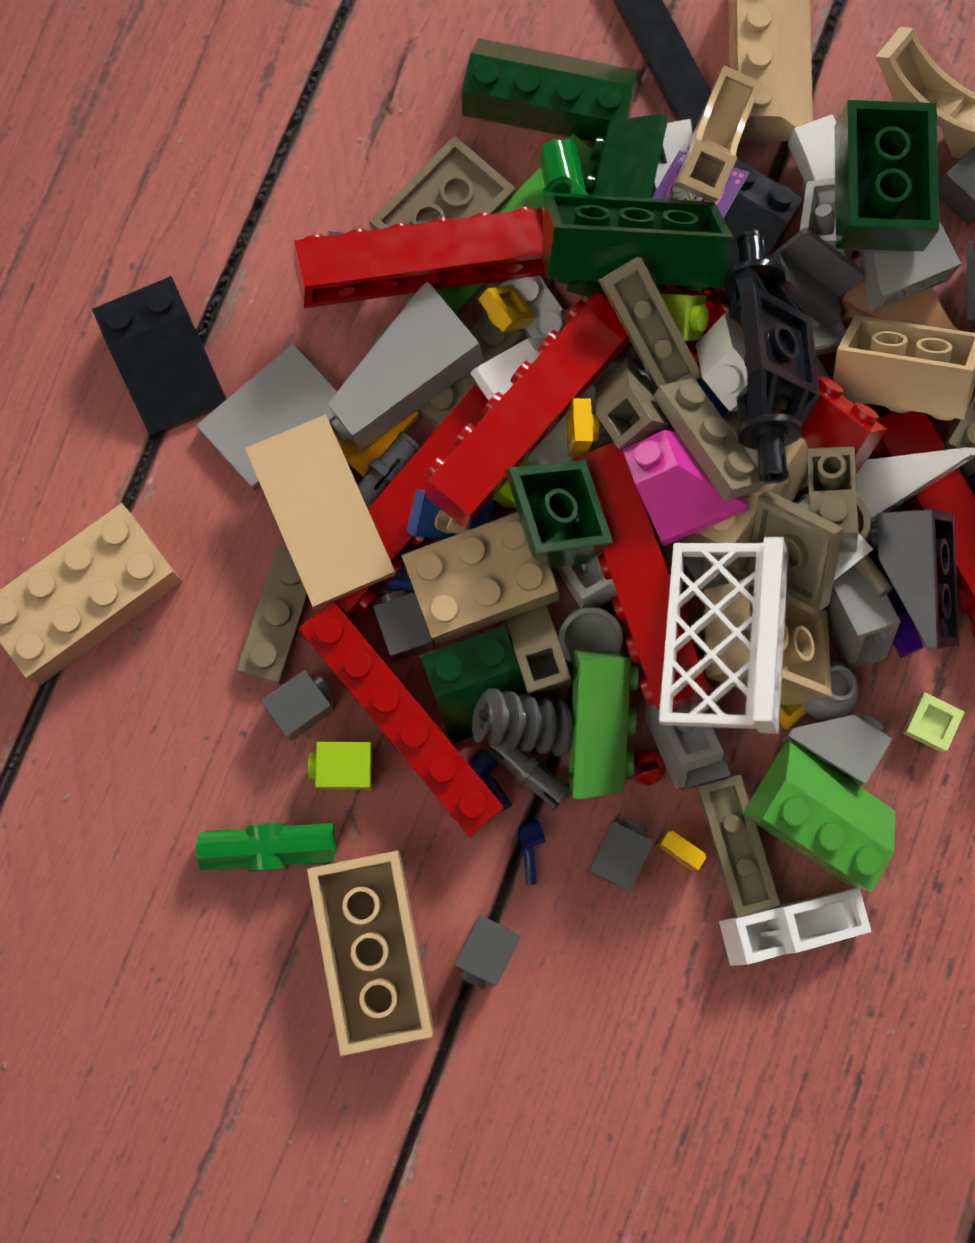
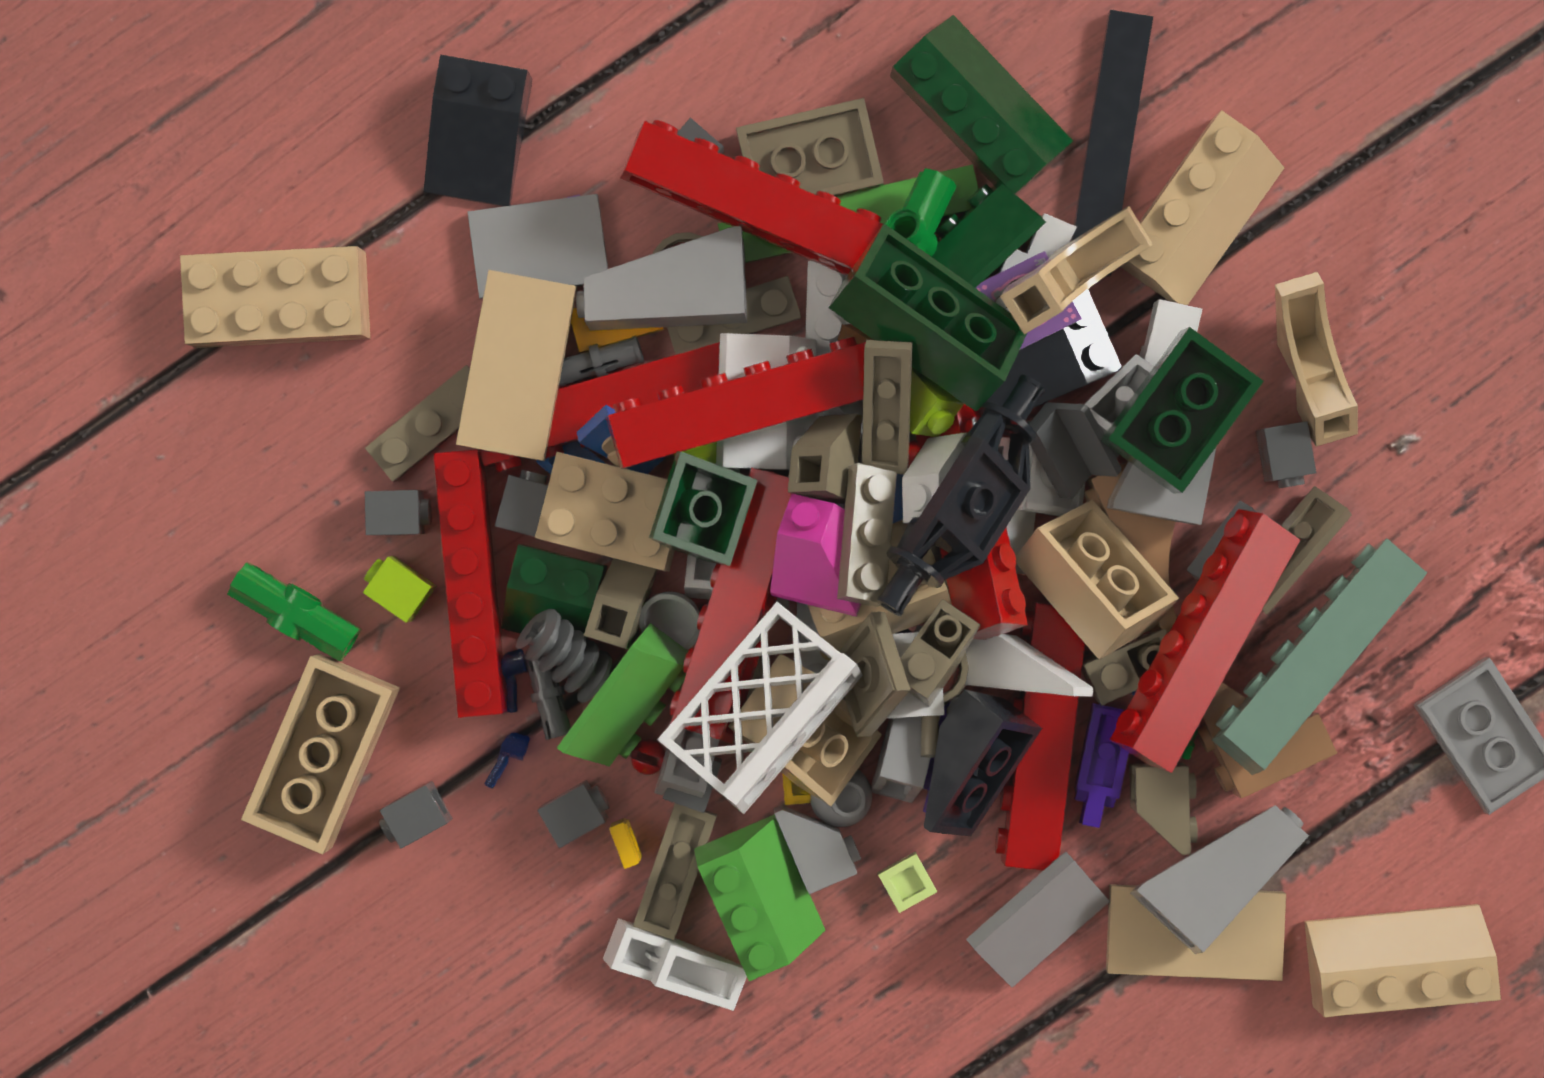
camera: 40 degrees right, 10 degrees up
yellow plate [478,284,537,332] -> none
yellow plate [566,398,599,457] -> none

